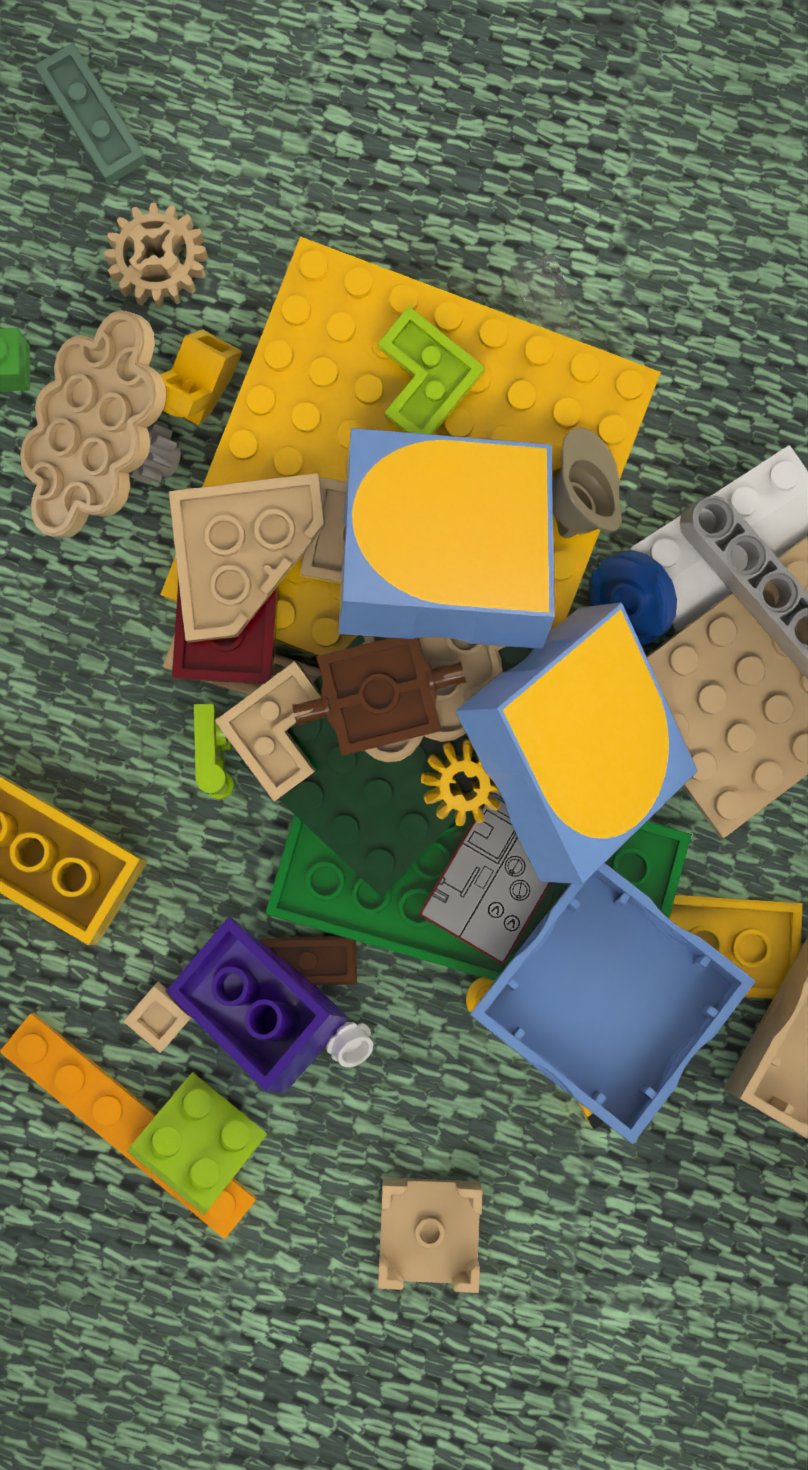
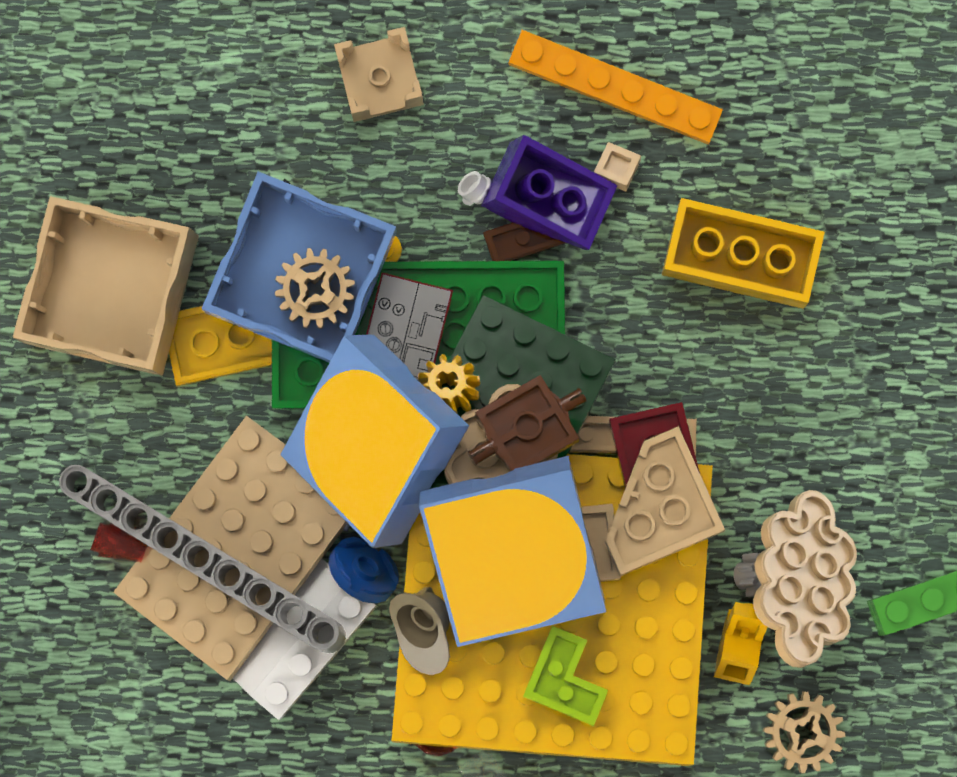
camera: 170 degrees right, 0 degrees up
lime plate [127,1072,267,1215] -> none
lime plate [194,704,234,800] -> none
tan plate [215,661,322,801] -> none
none -> tan gear [275,248,355,329]

